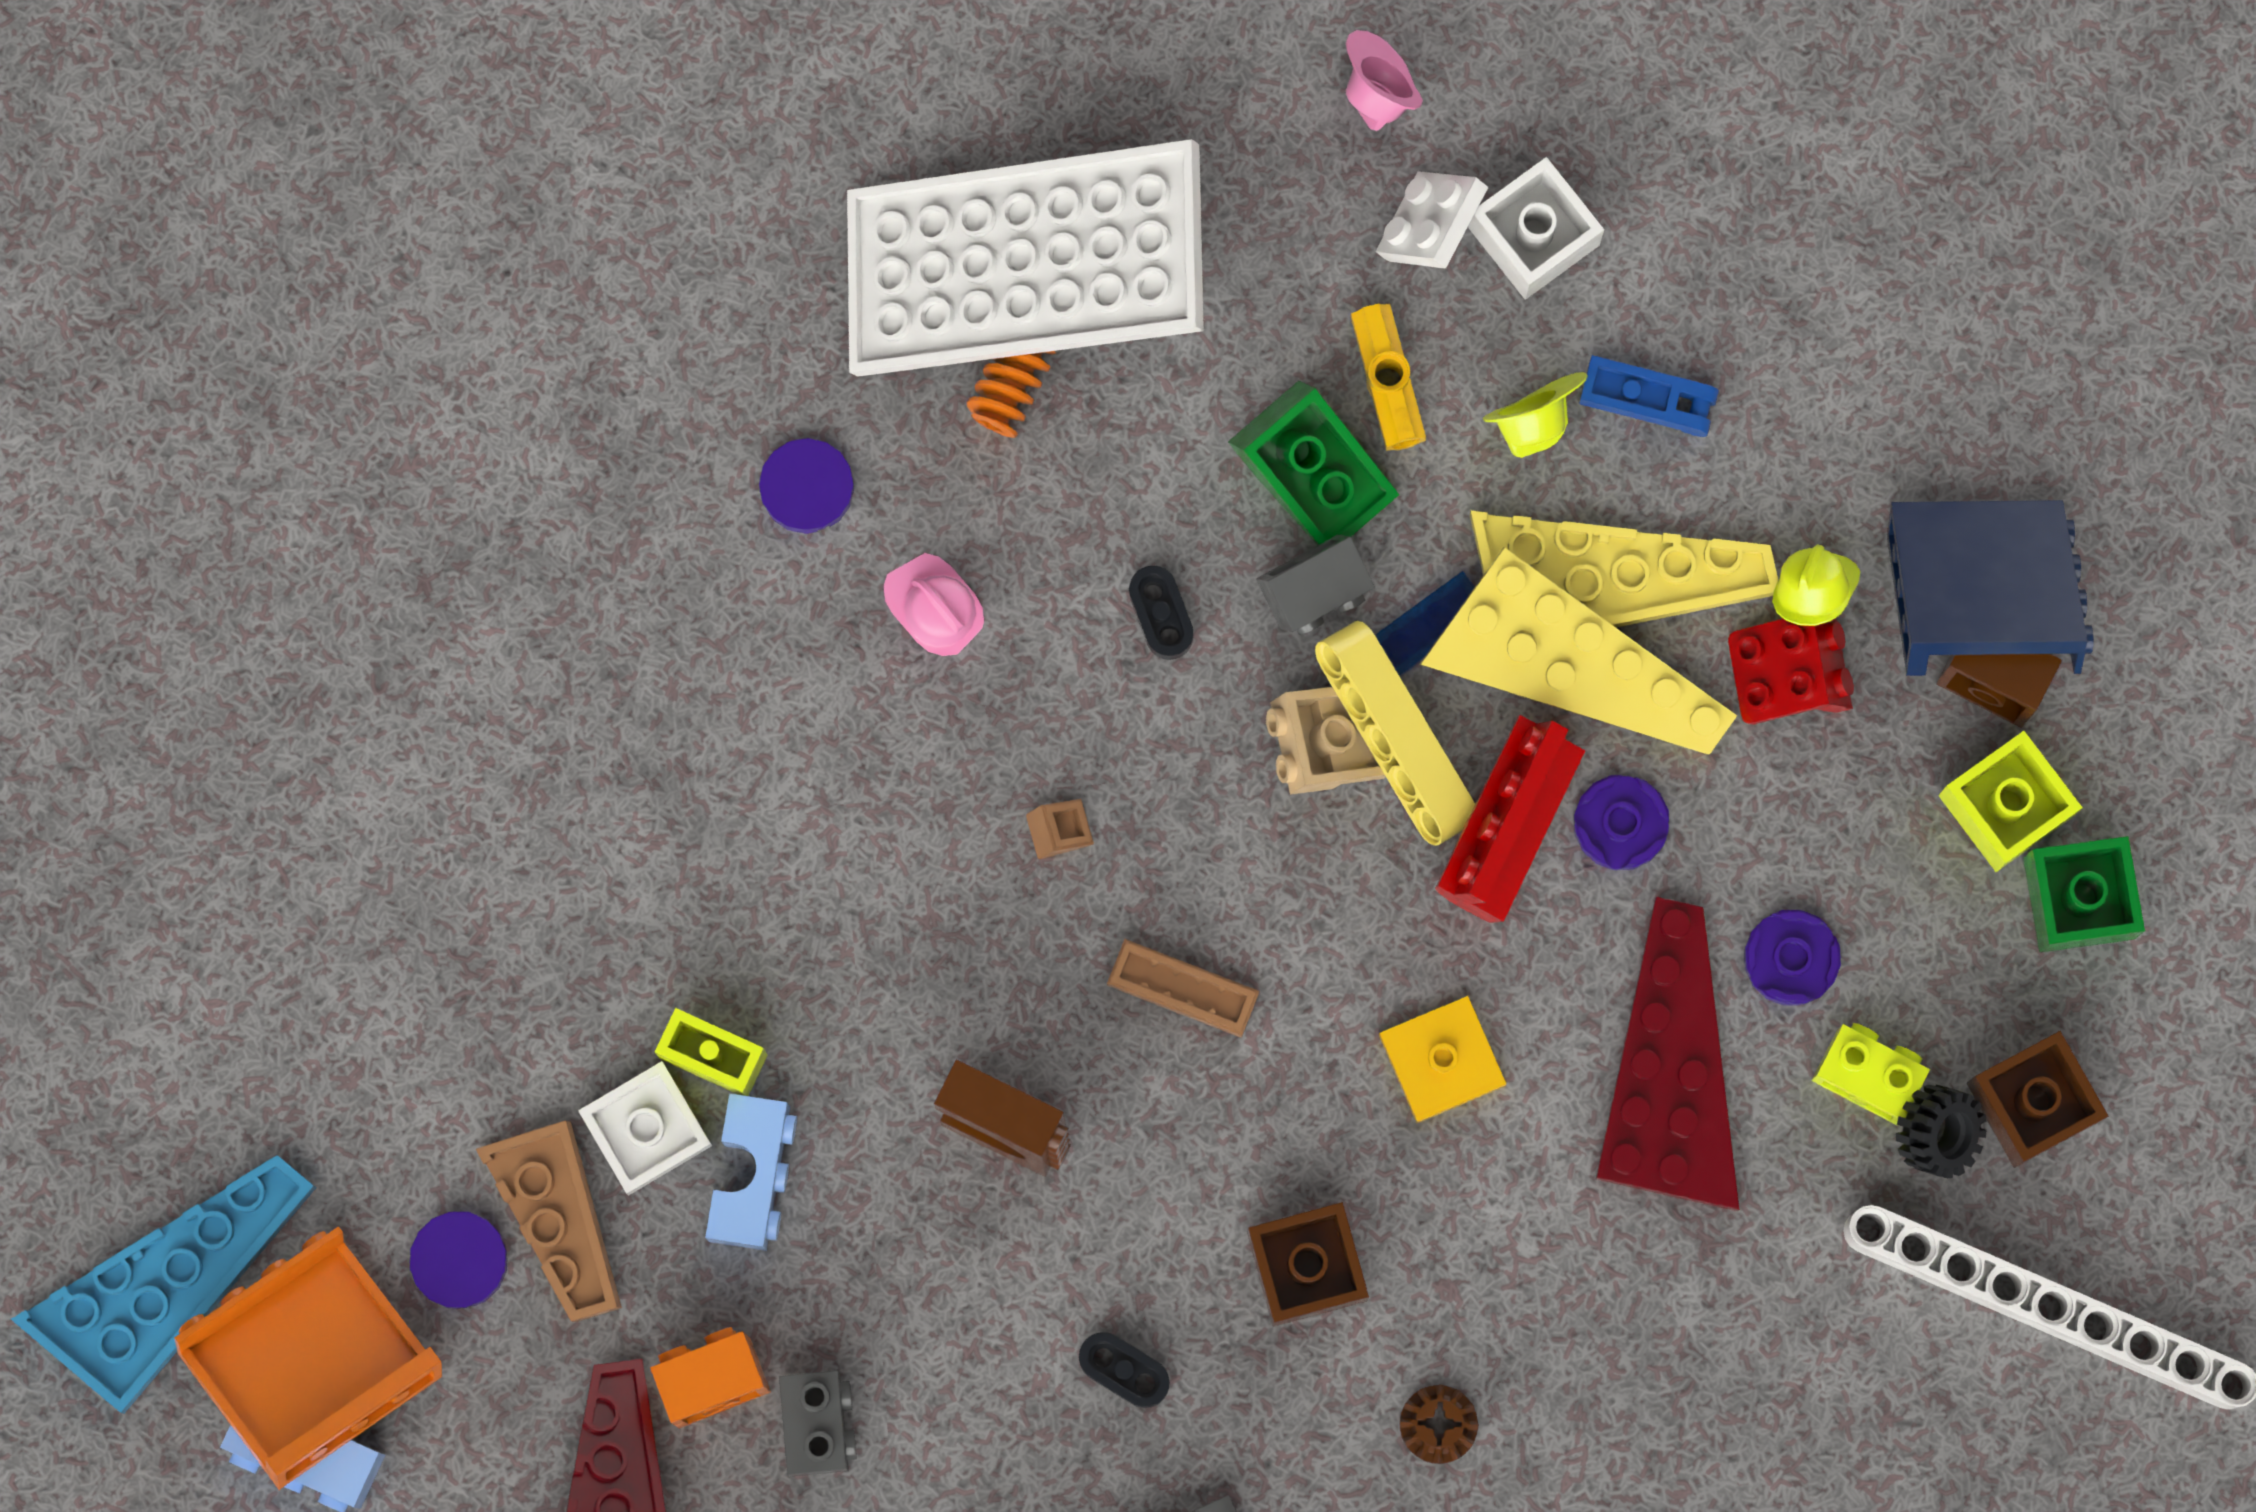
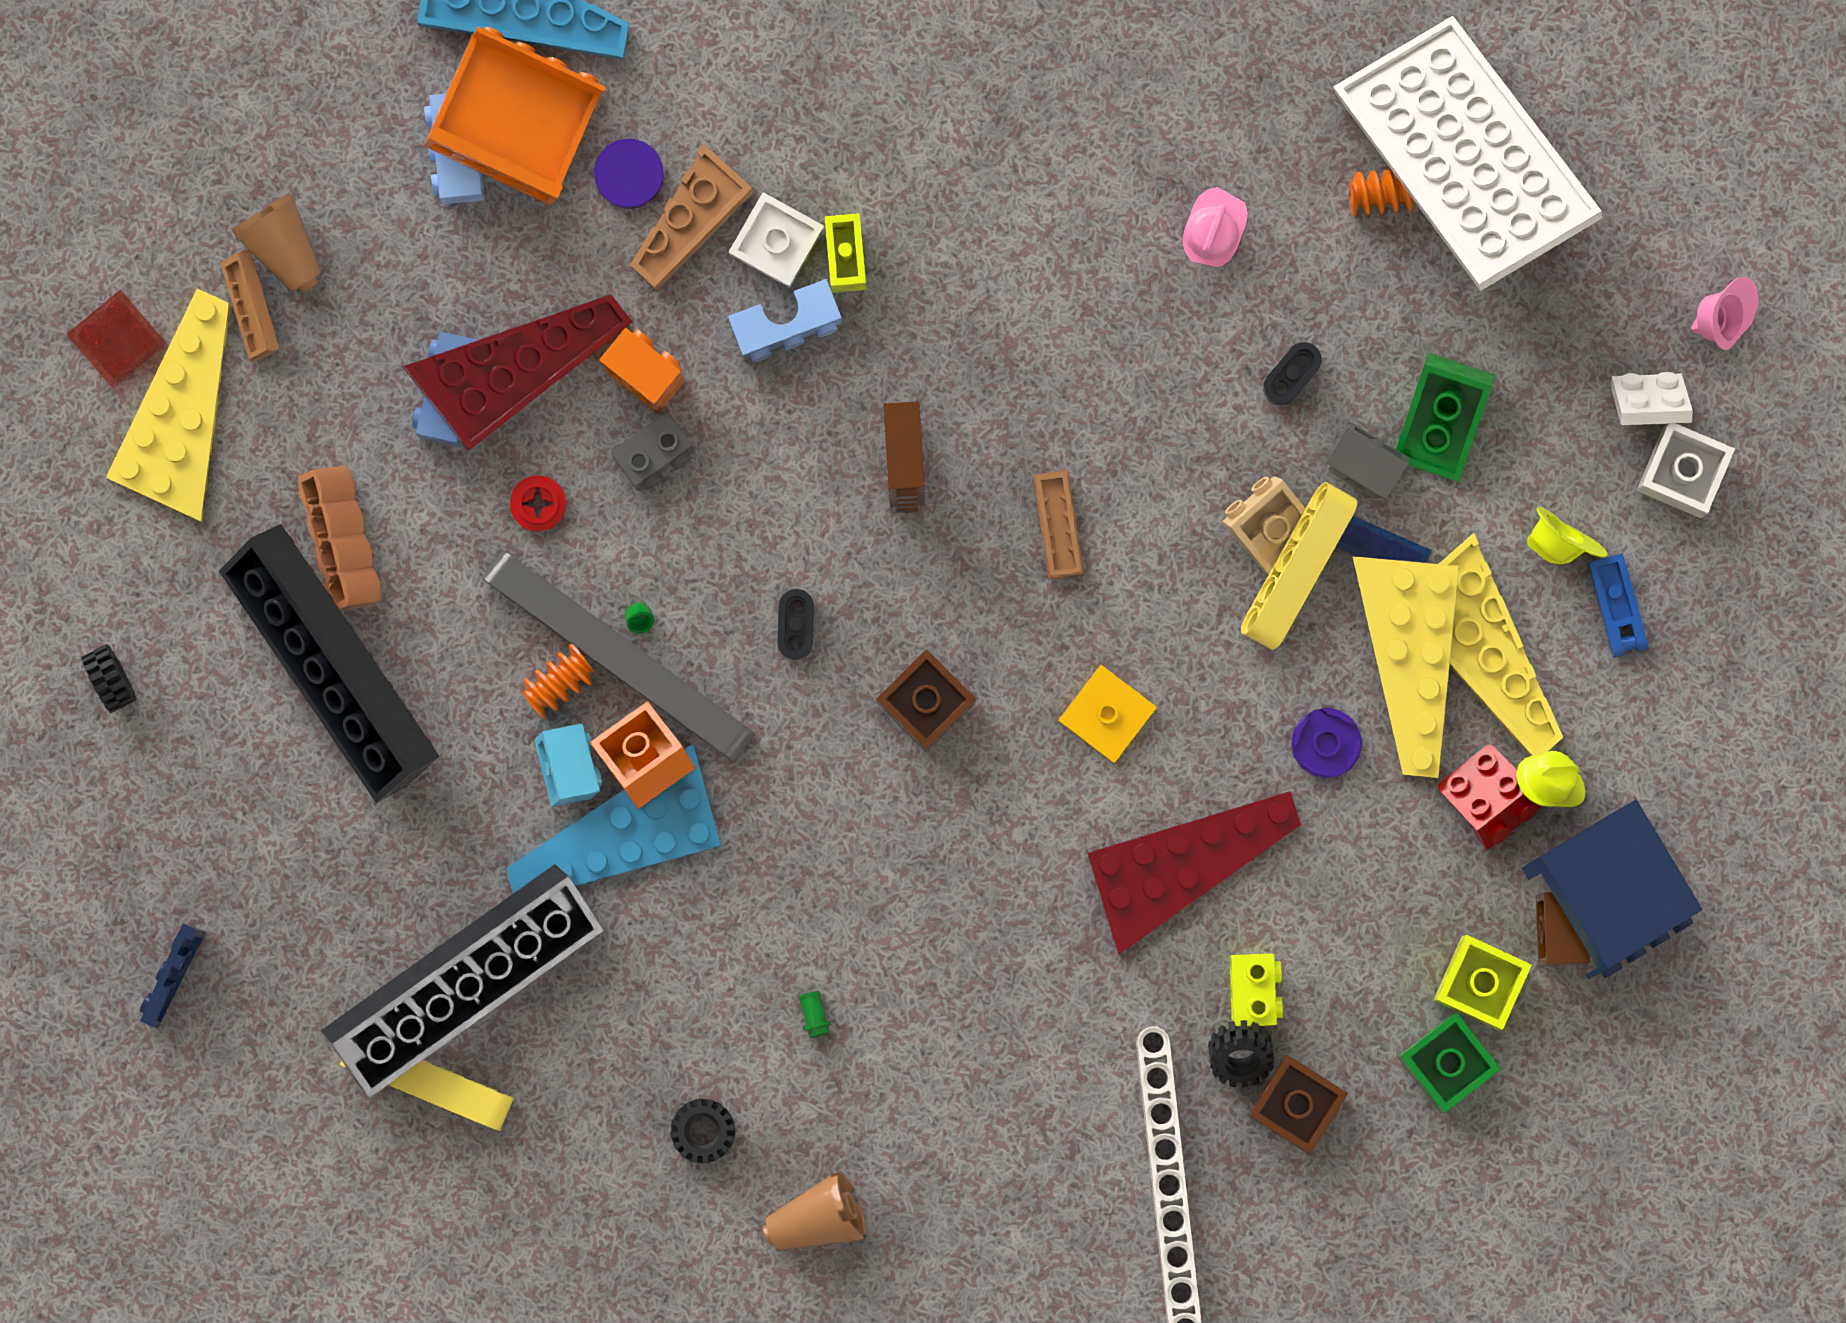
camera: 60 degrees right, 5 degrees up
dark purple tile [759,438,854,534] -> none
medium nougat slope [1026,799,1094,859] -> none
yellow piece [1350,303,1426,451] -> none
reddish brown gear [1400,1384,1479,1464] -> none
red brick [1435,715,1586,923] -> none
dark purple tile [1744,910,1841,1006] -> none

